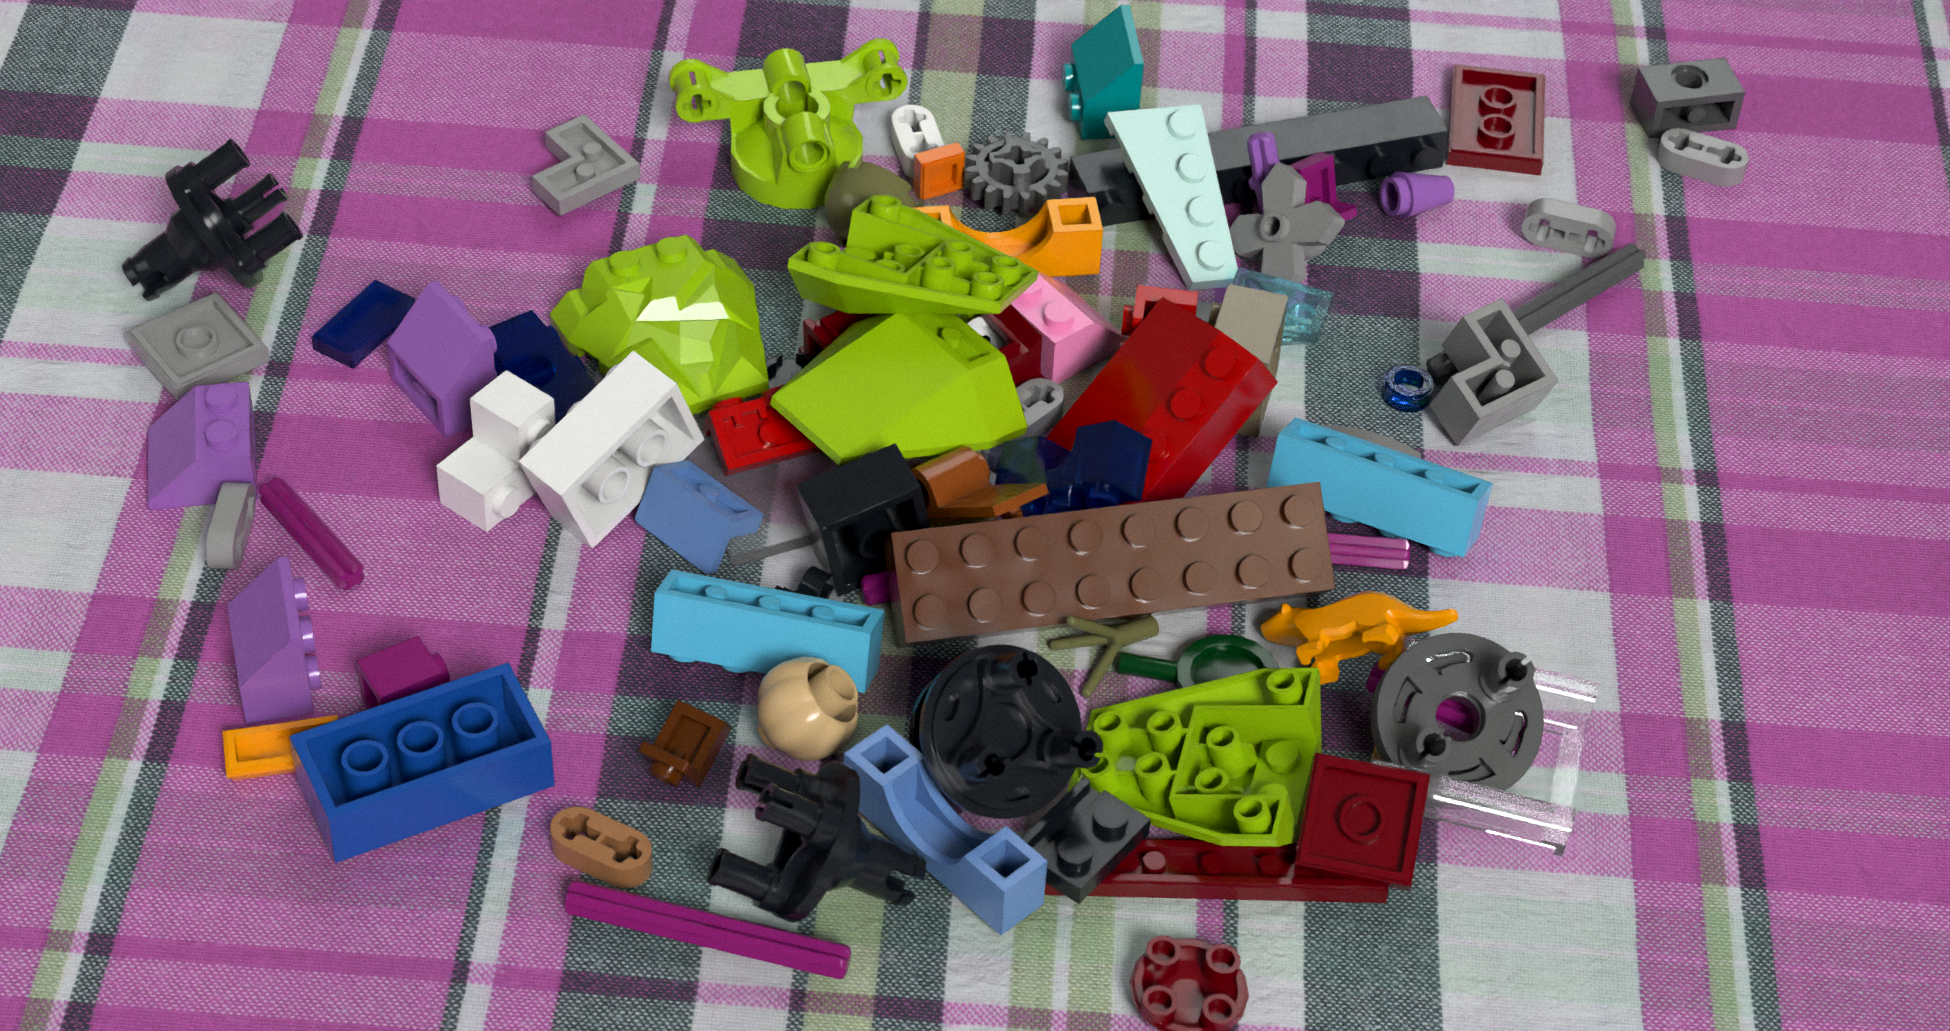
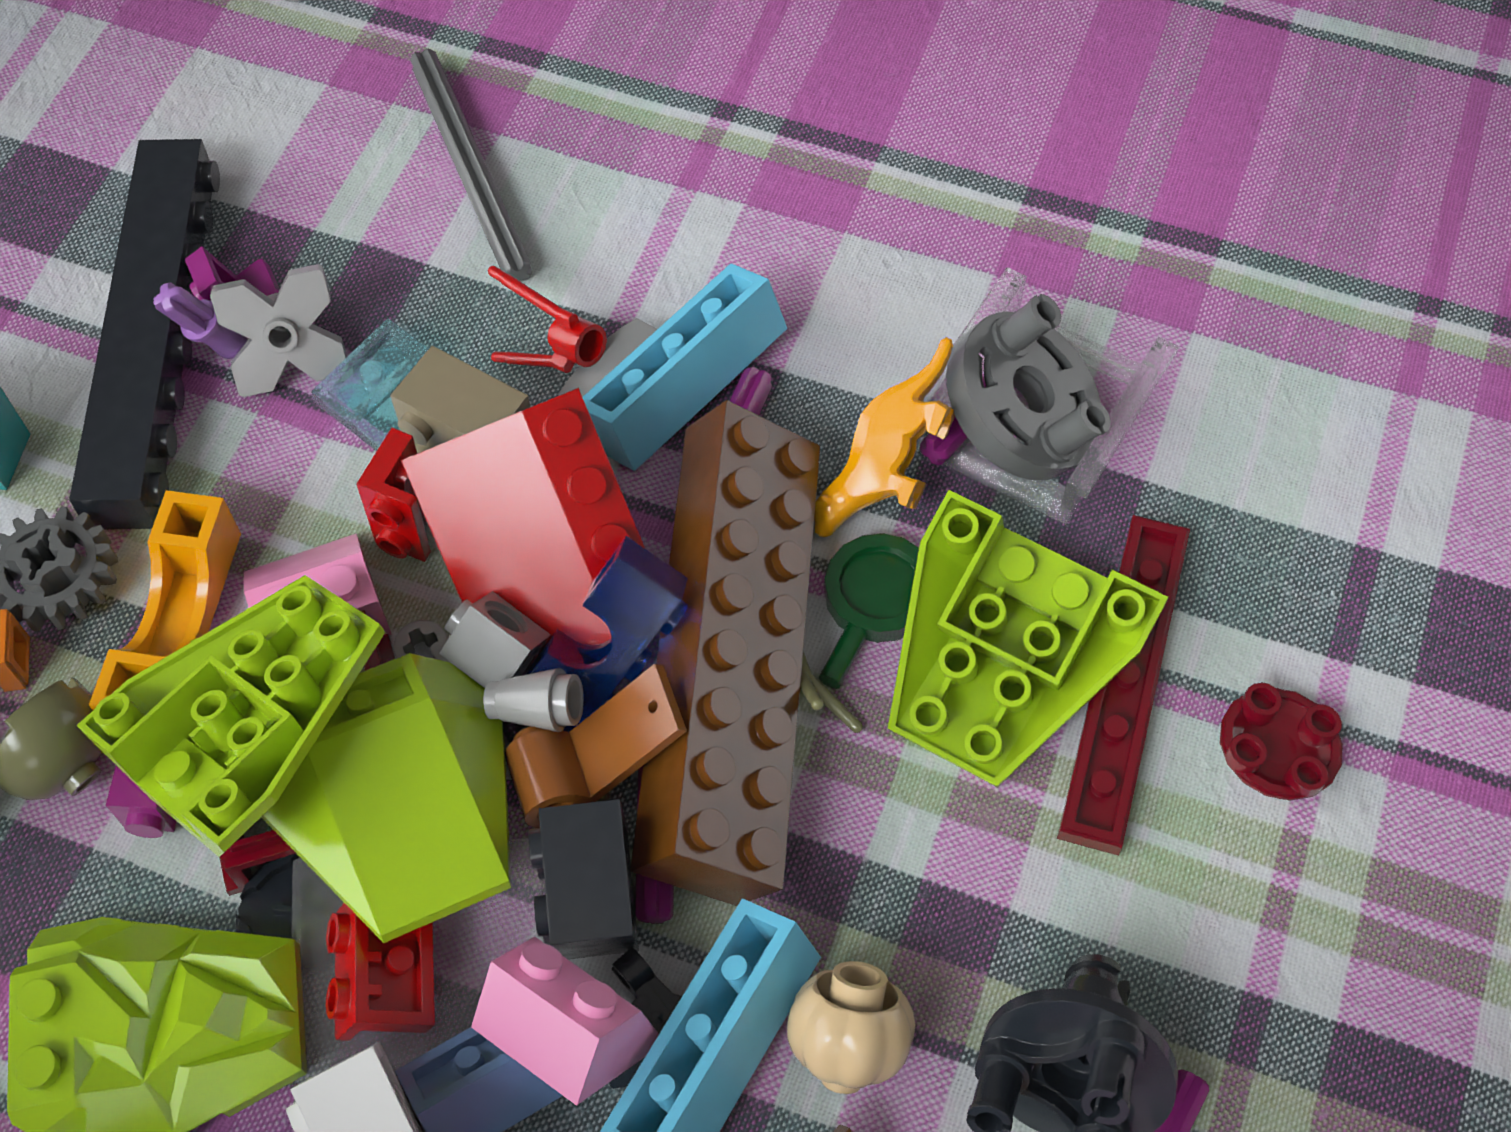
camera: 70 degrees left, 15 degrees up
medium blue arch [844,724,1048,935] -> none
black piece [909,644,1104,819] -> none
black plate [1022,777,1151,904] -> none
light aqua wing [1104,104,1240,291] -> none
dark red tile [1294,753,1431,891] -> none
medium lavender cone [1379,172,1454,220] -> none
clear blue tile [1381,364,1434,412] -> none
light grey brick [1430,298,1559,446] -> none
tile [1447,64,1545,176] -> none
light grey beam [1522,198,1617,258] -> none
none -> light grey brick [439,591,551,688]
none -> bright pink slope [471,937,659,1106]
none -> light grey cone [483,668,584,732]
none -> red plant [488,266,607,373]

